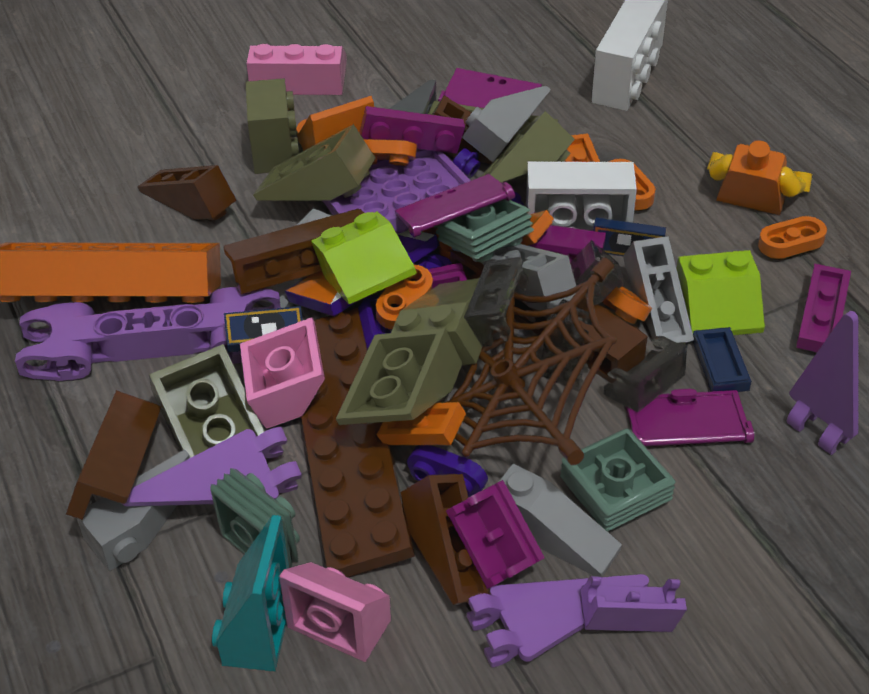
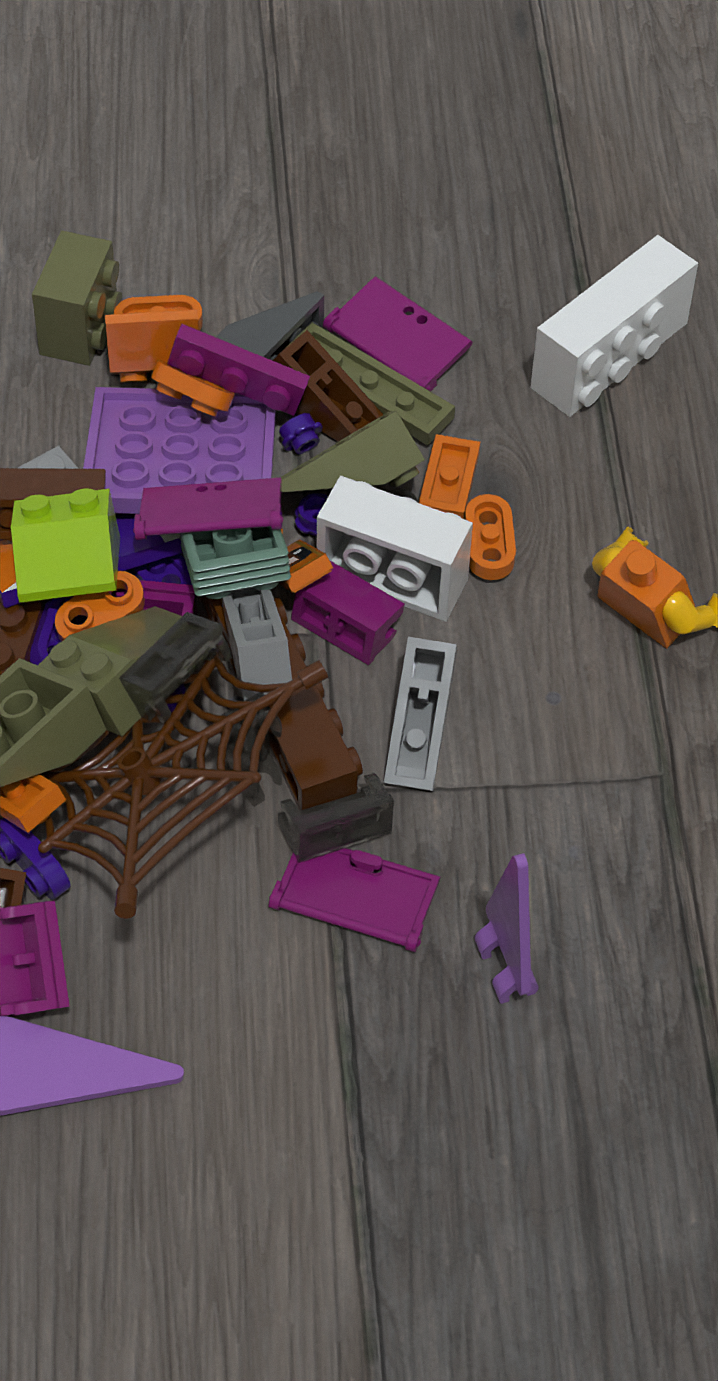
camera: 20 degrees right, 10 degrees up
bright pink slope [246,44,347,95] -> none
olive slope [253,124,375,201] -> none
light grey slope [462,86,551,162] -> none
light grey slope [499,464,622,577] -> none
sand green brick [560,428,676,531] -> none
clear smoke hinge [570,240,624,305] -> none
medium lavender hinge [580,576,687,632] -> none
tile [593,217,666,256] -> none
orange plate [599,279,652,324] -> none
lime slope [676,250,765,335] -> none
dark blue tile [693,327,752,392] -> none
orange plate [758,216,827,259] -> none
magenta plate [796,264,851,352] -> none

